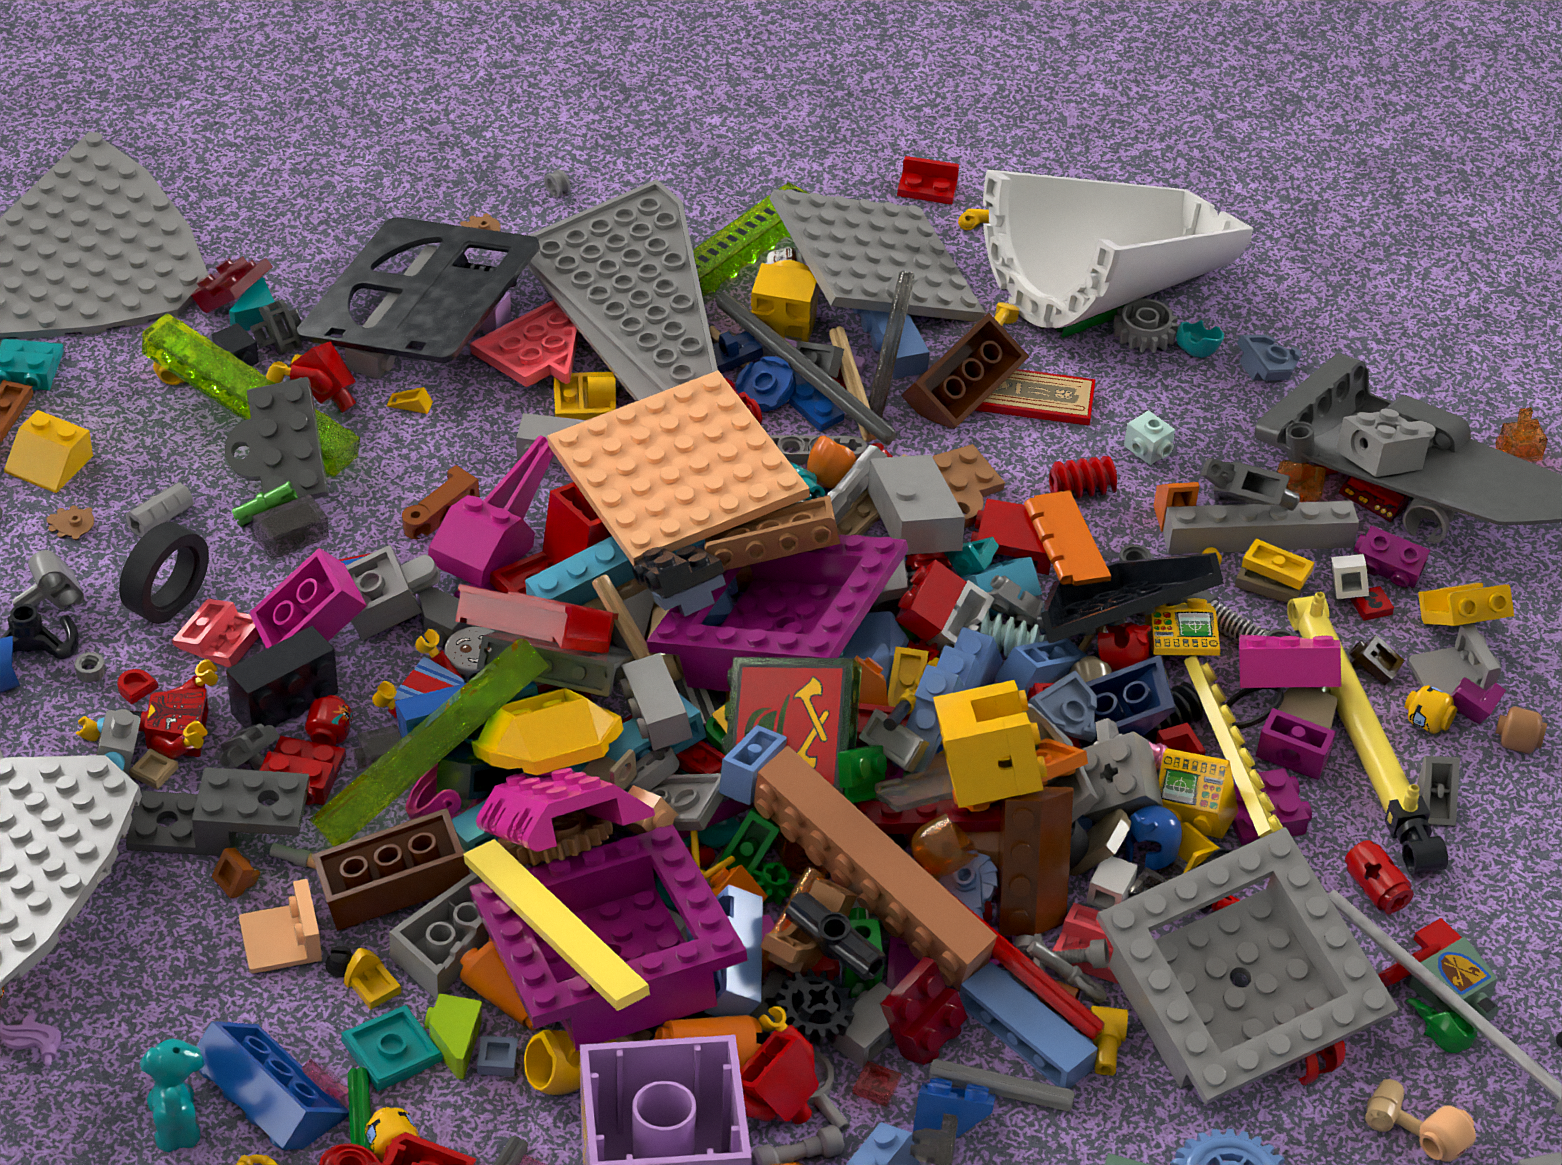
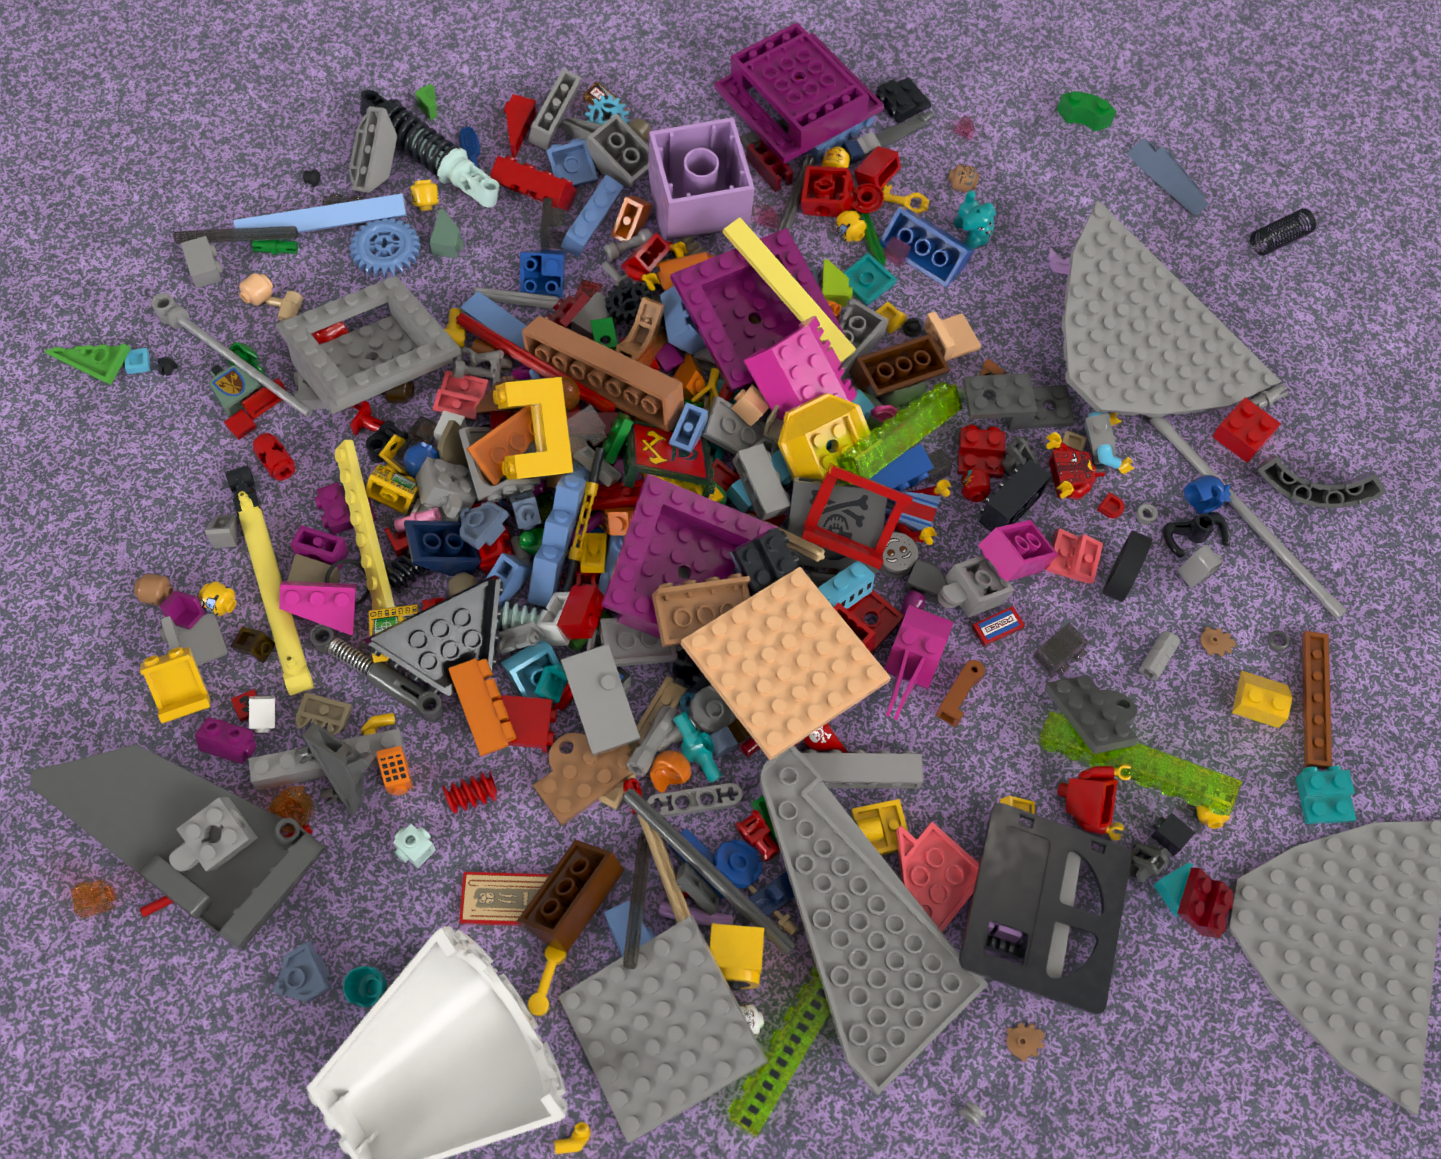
camera: 170 degrees right, 20 degrees up
bright green pin [232,481,298,527] -> none
black piece [785,892,886,981] -> none
yellow plate [1241,539,1315,590] -> none

